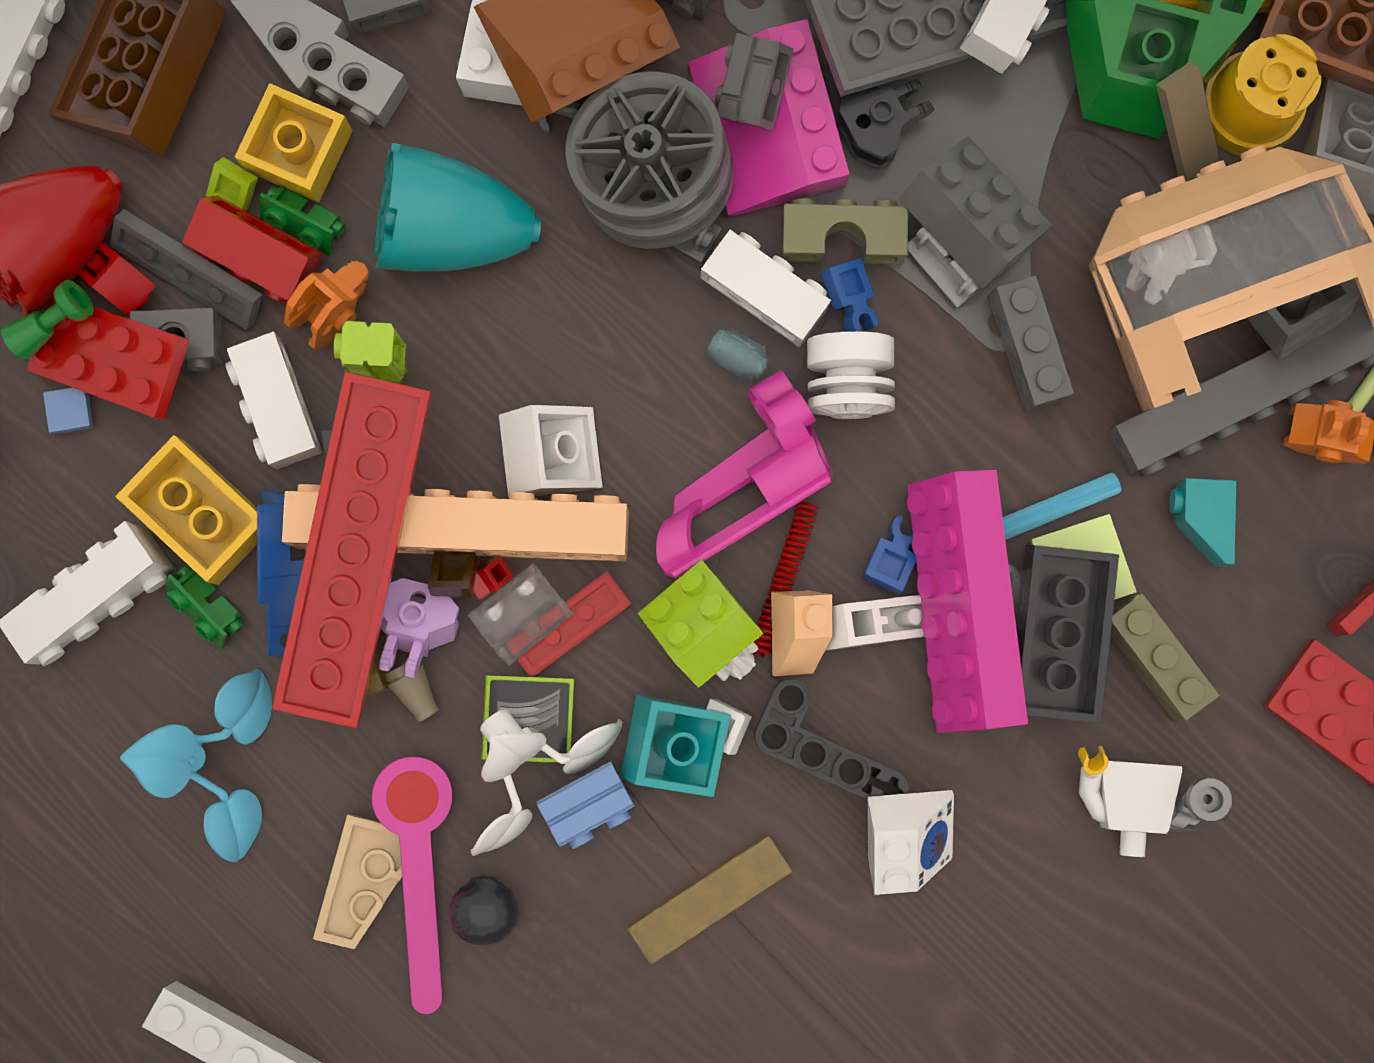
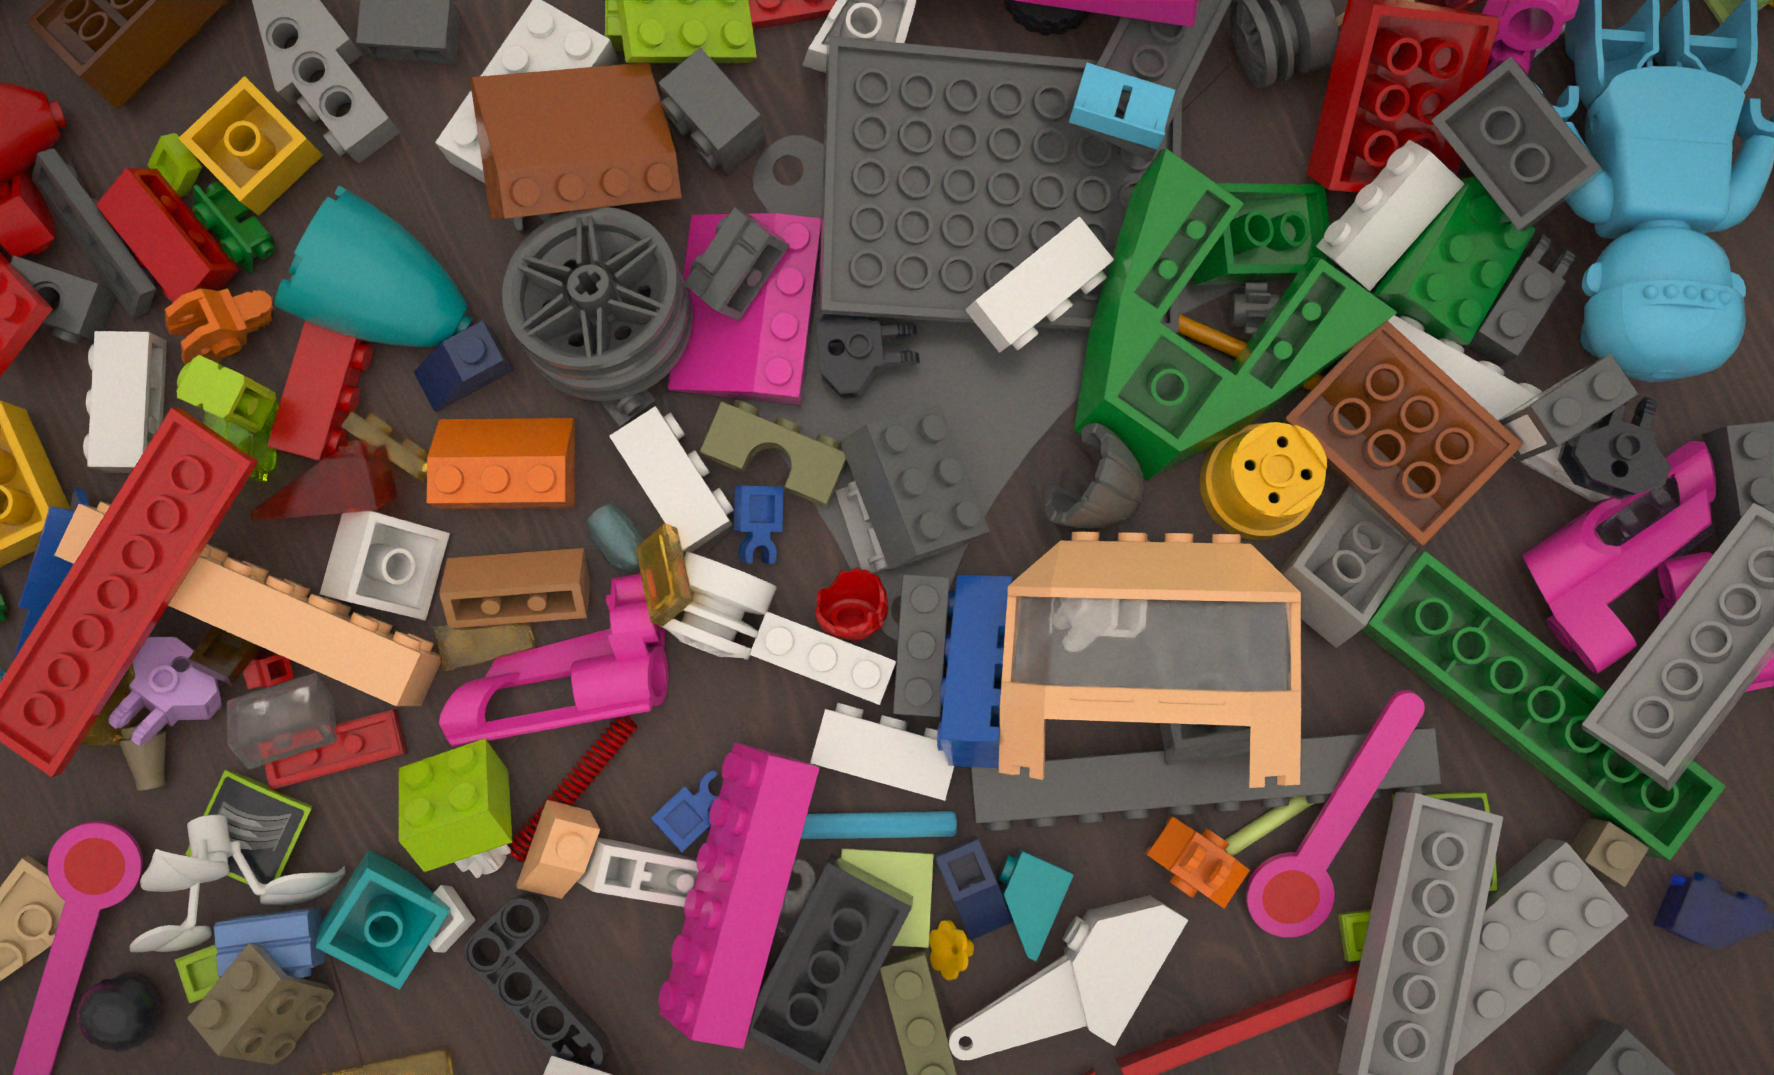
camera: 25 degrees right, 0 degrees up
dark tan tile [1156,61,1219,182] -> none
none -> lime tile [175,945,220,1004]
none -> dark tan bracket [187,943,334,1065]
none -> clear red slope [250,439,398,521]
none -> red brick [267,321,373,466]
none -> clear yellow plate [341,412,428,484]
none -> dark blue slope [414,320,515,412]
none -> orange slope [427,418,575,509]
none -> clear yellow plate [433,622,536,672]
none -> medium nougat brick [439,548,591,629]
none -> clear yellow tile [636,523,693,626]
none -> white brick [749,611,896,705]
none -> white brick [810,703,954,801]
none -> red hair [815,568,888,642]
none -> yellow plant [929,920,974,981]
none -> dark blue slope [934,836,1013,940]
none -> blue wedge [937,575,1013,768]
none -> white slope [948,895,1188,1060]
none -> dark grey hair [1044,423,1145,529]

